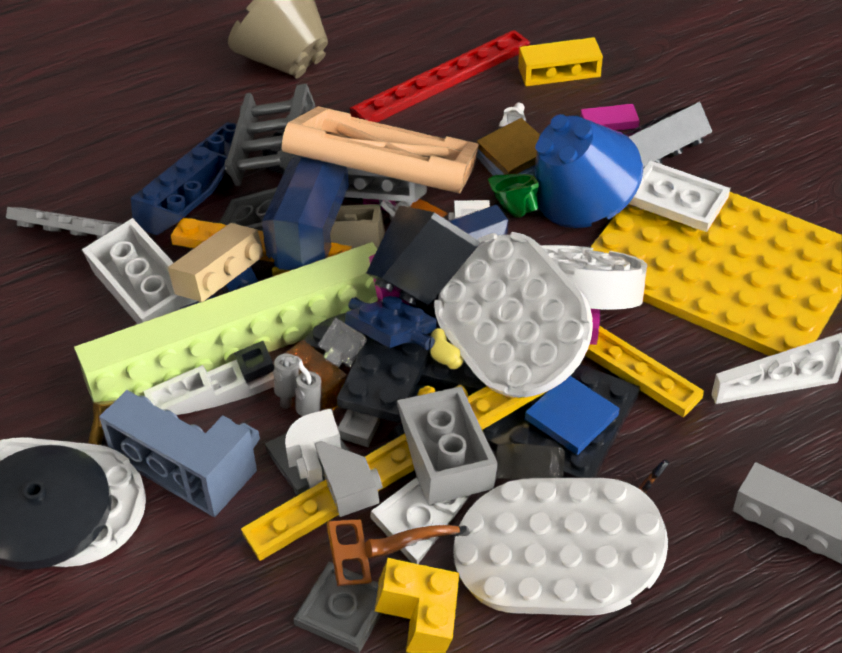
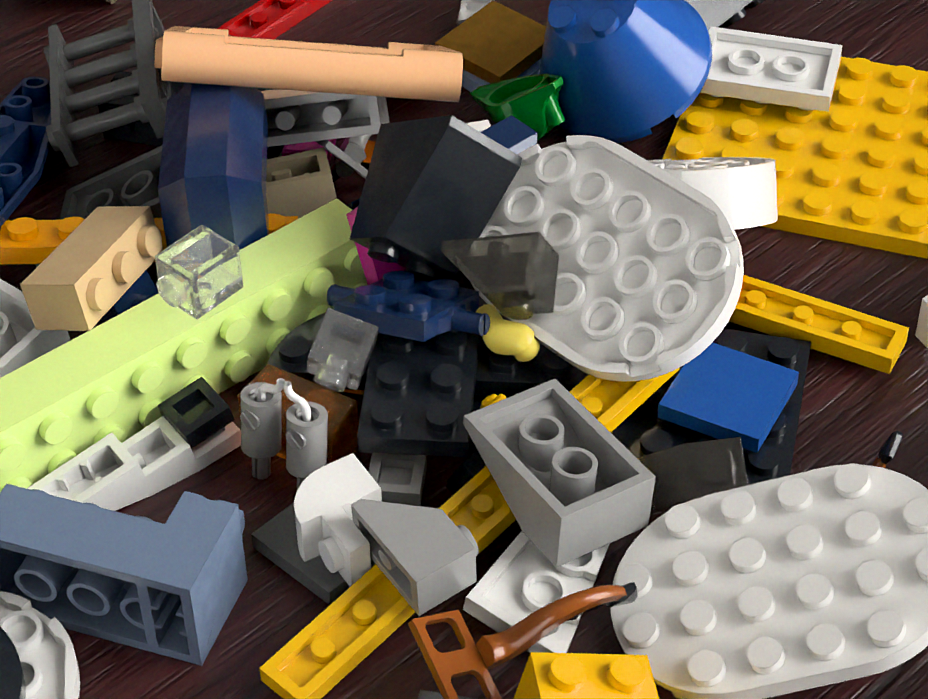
camera: 15 degrees left, 5 degrees down
none -> clear brick [155,225,244,320]
none -> clear smoke slope [441,232,559,320]

